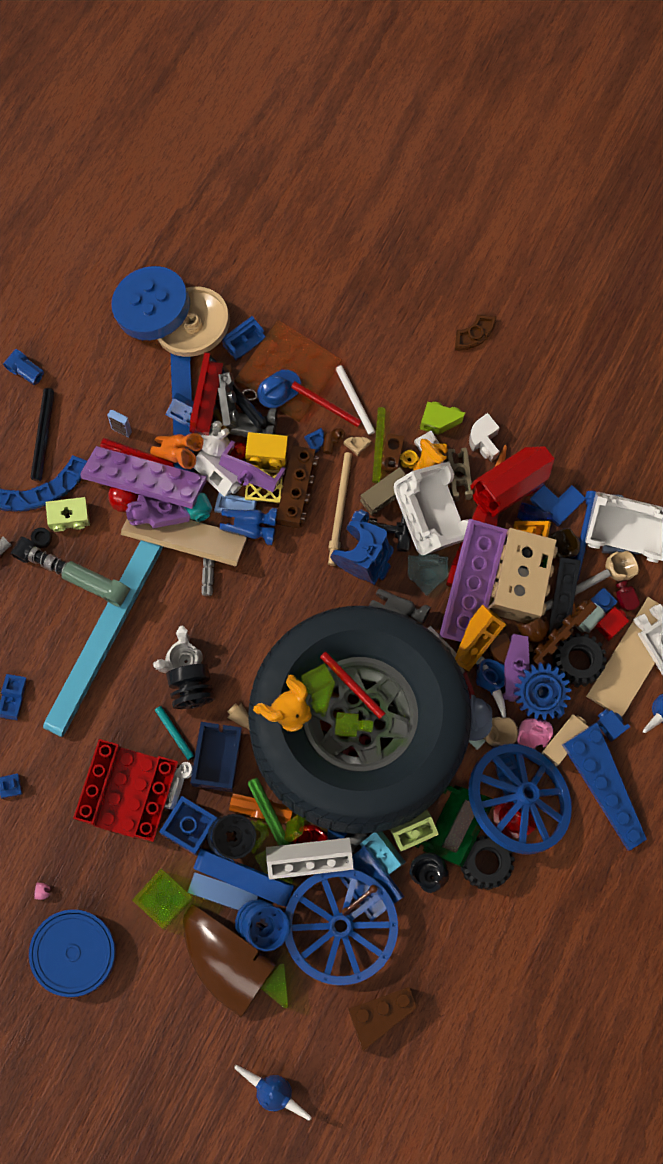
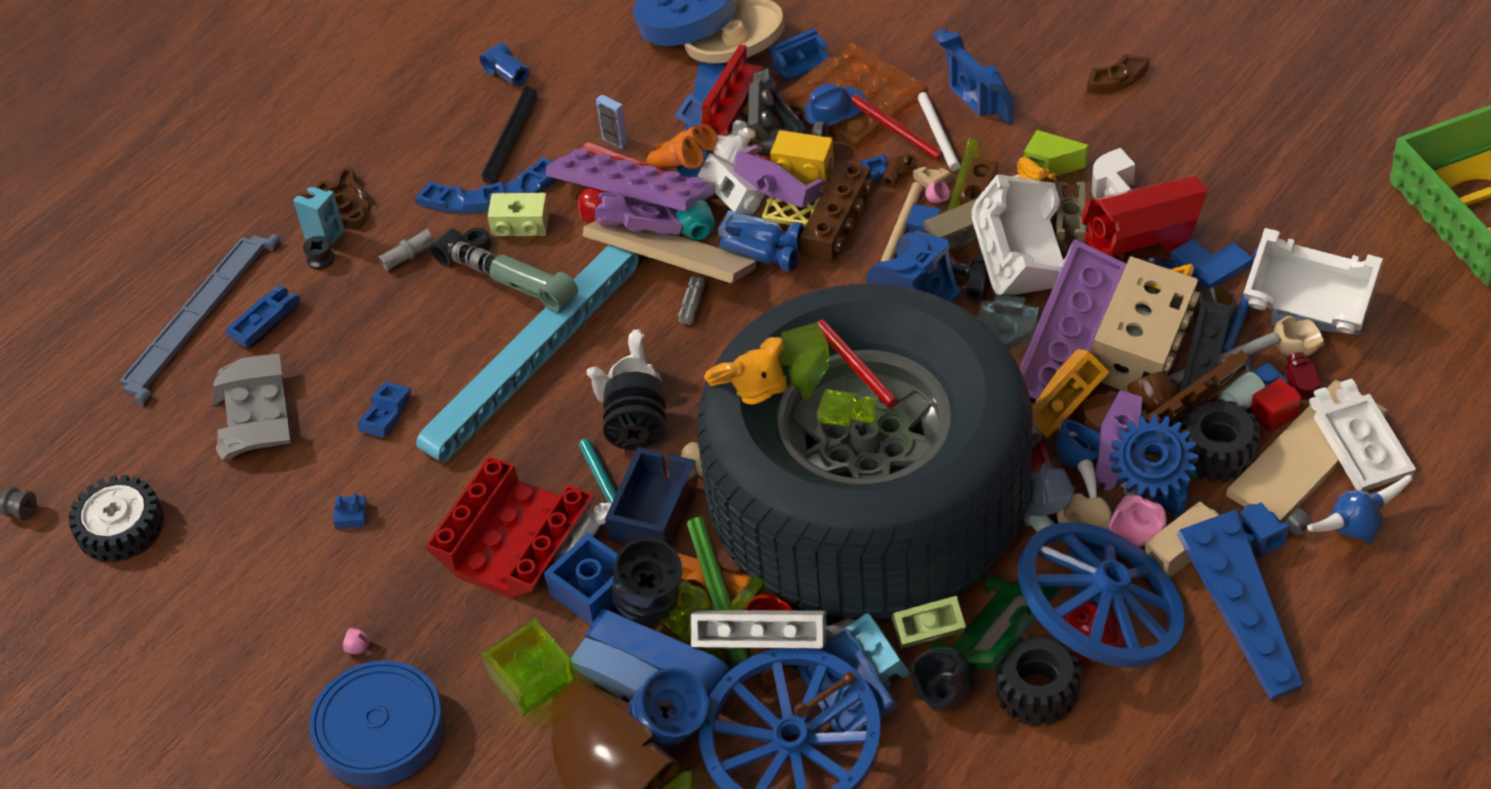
camera: 20 degrees right, 25 degrees down
none -> blue tile [906,204,941,235]
none -> bright pink hinge [925,180,950,204]
none -> blue piece [934,29,1013,125]
none -> dark grey hinge [1286,508,1312,536]

